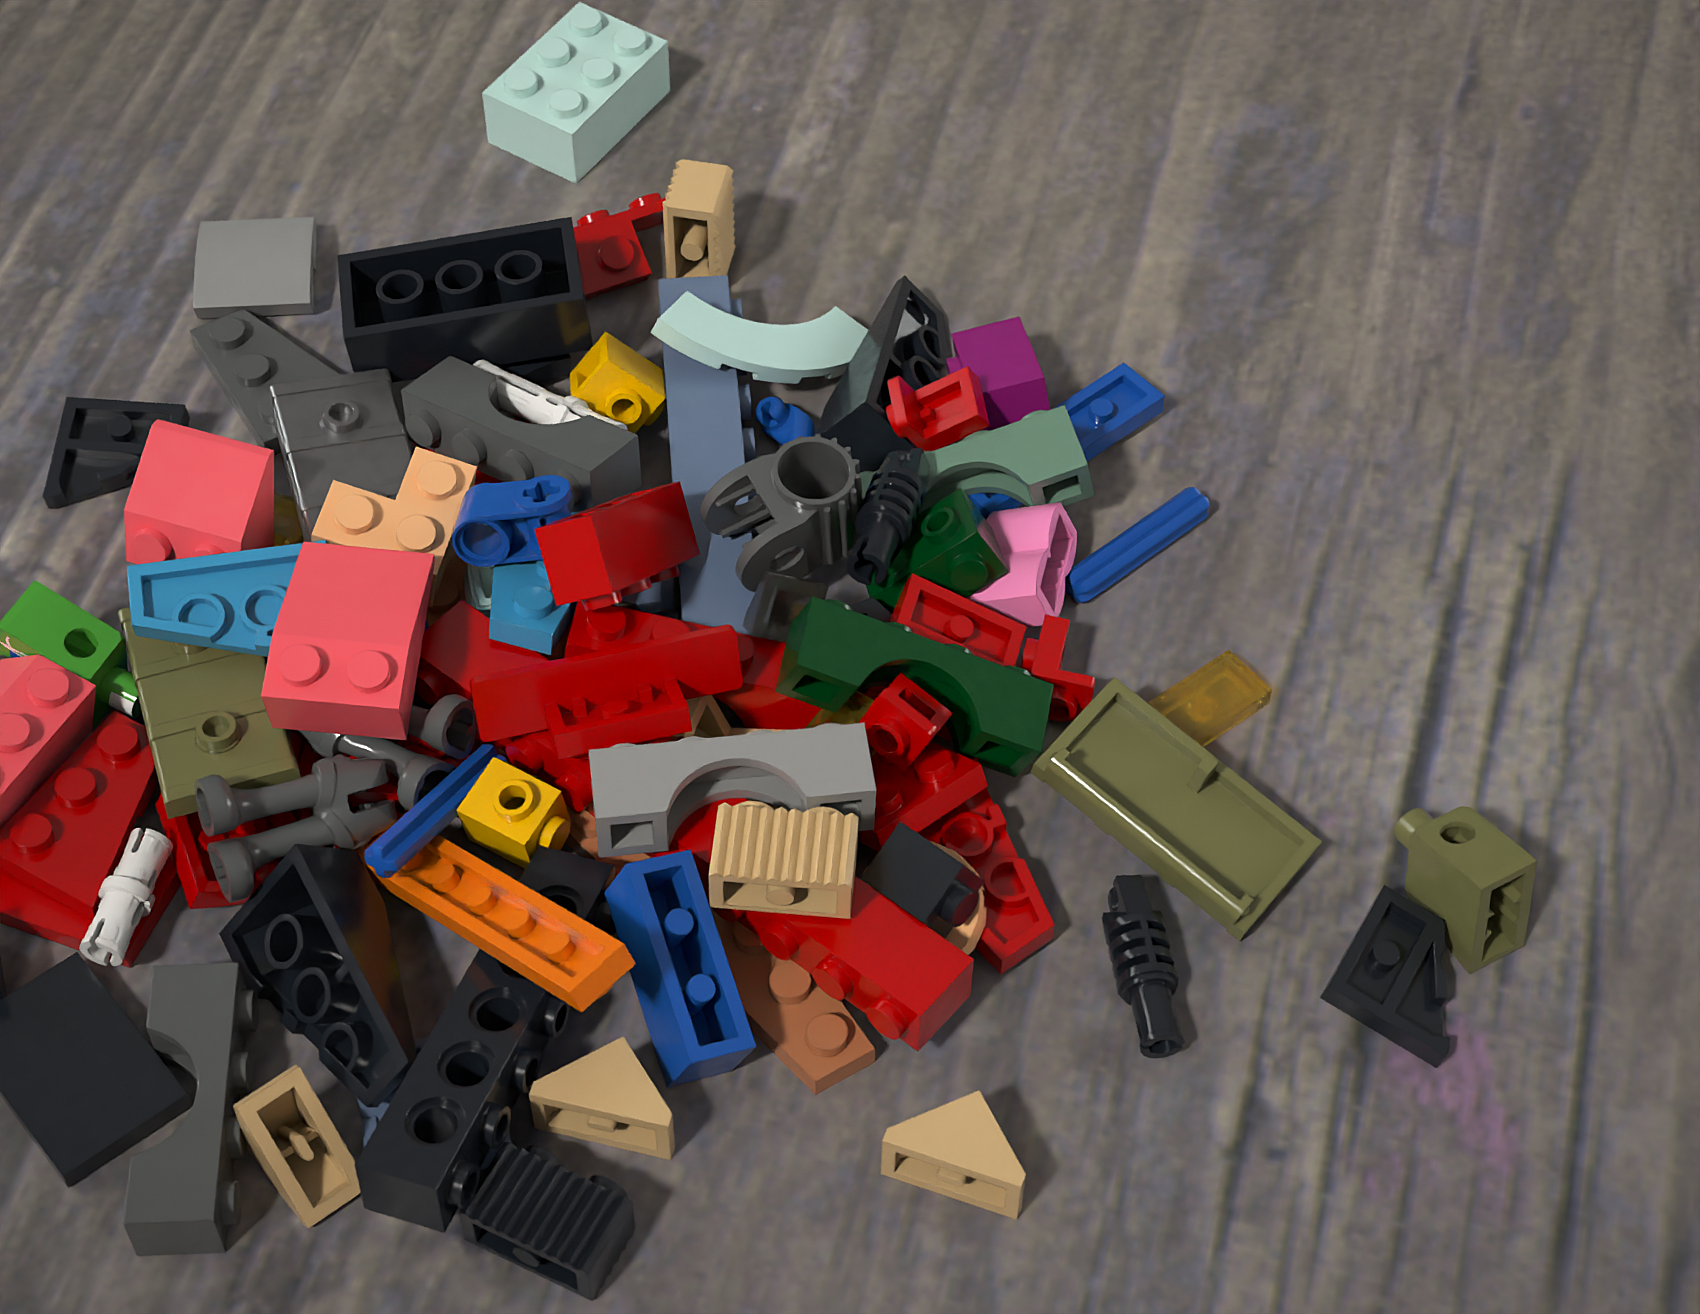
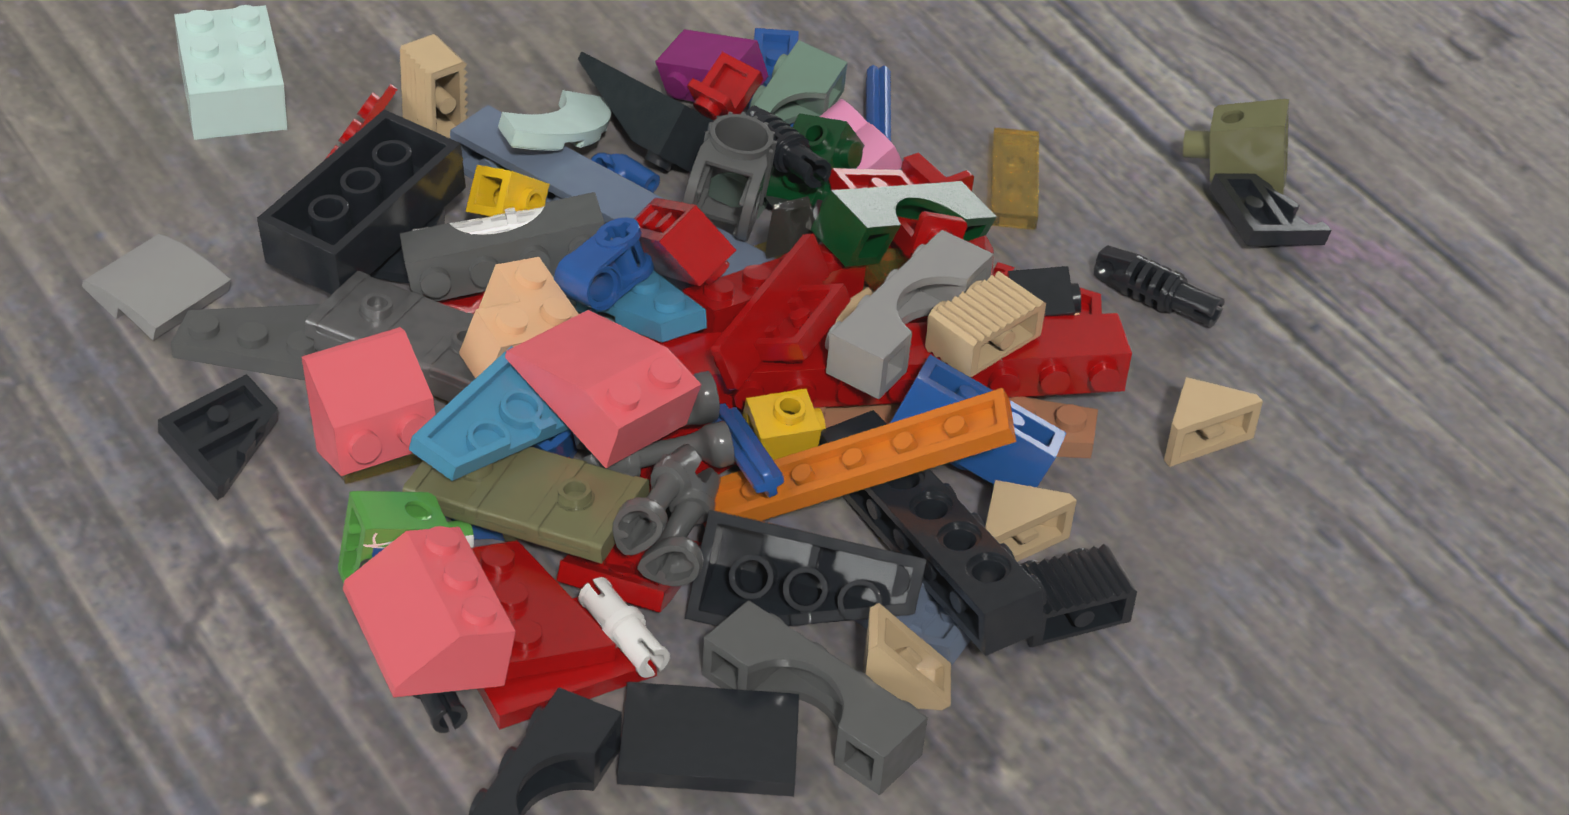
camera: 50 degrees left, 10 degrees down
olive container [1030,677,1322,941] -> none

